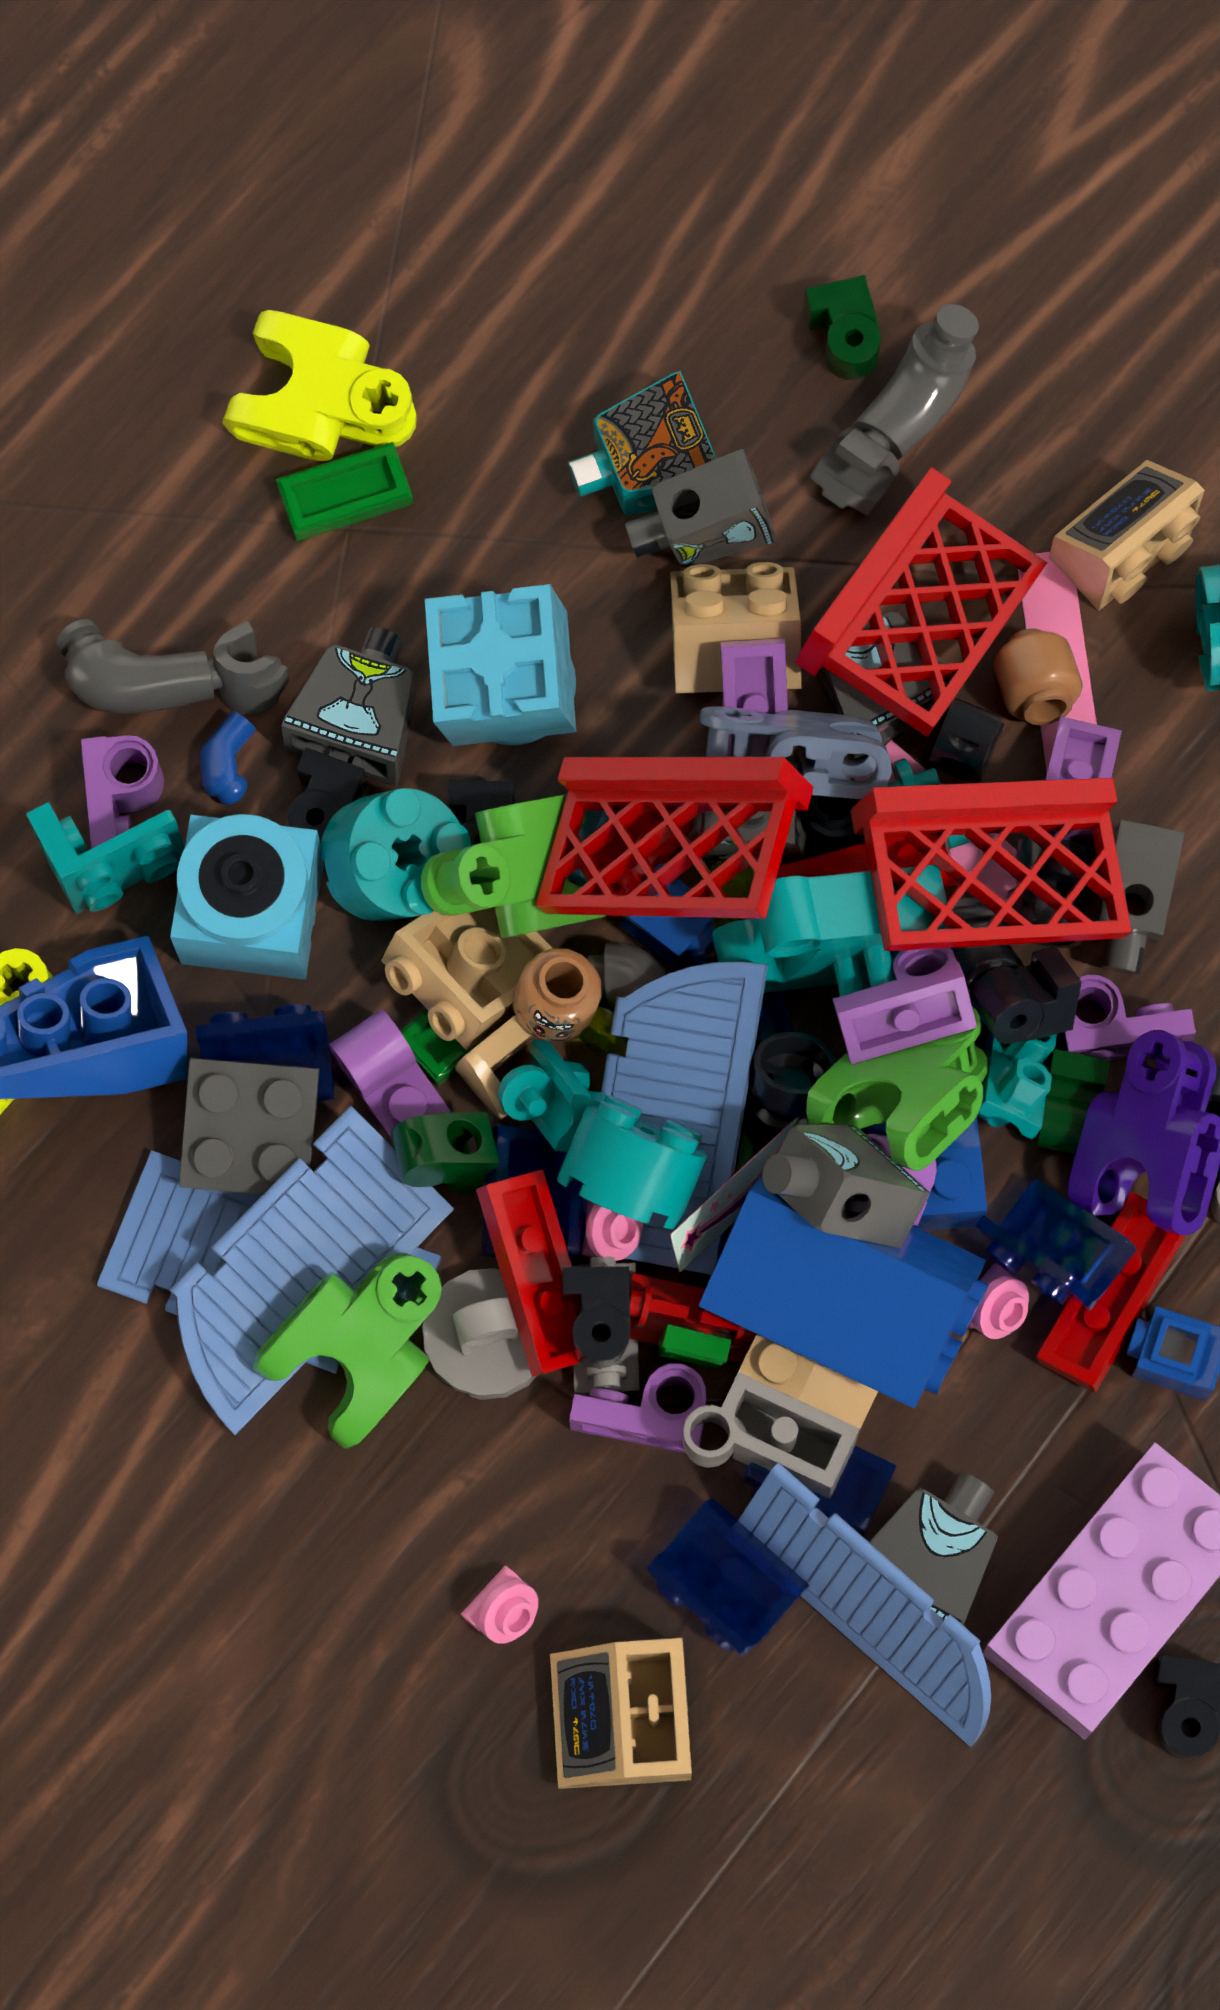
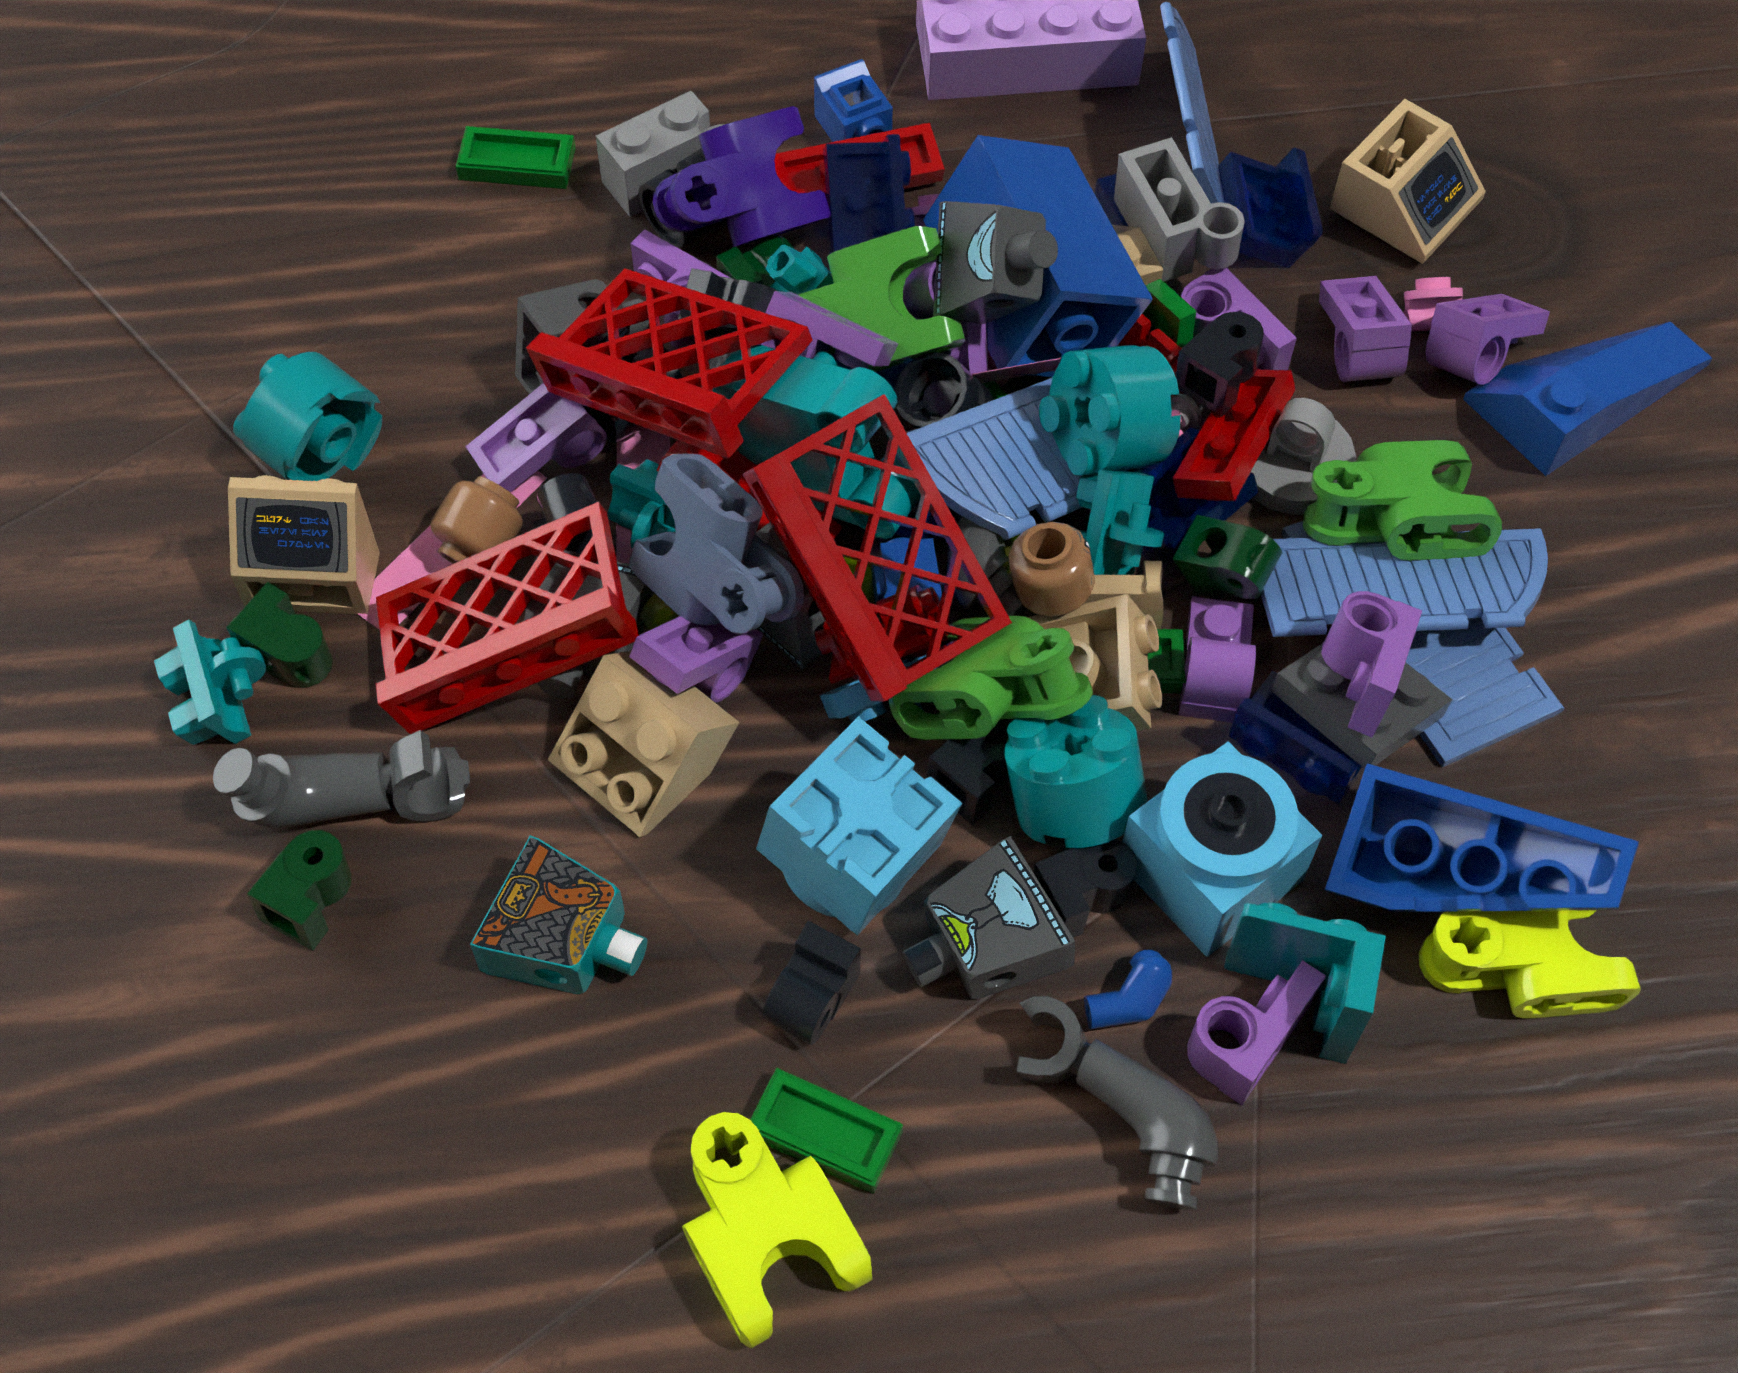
camera: 140 degrees left, 15 degrees down
dark grey torso [625,448,778,567] -> none
dark grey torso [869,1472,998,1625] -> none
none -> teal hips [154,619,266,745]
none -> dark green leg [226,582,333,688]
none -> black leg [762,920,861,1045]
none -> medium lavender plate [1319,276,1412,382]
none -> medium lavender plate [1321,591,1422,737]
none -> medium lavender plate [1426,294,1550,385]
none -> blue wedge [1463,321,1712,476]

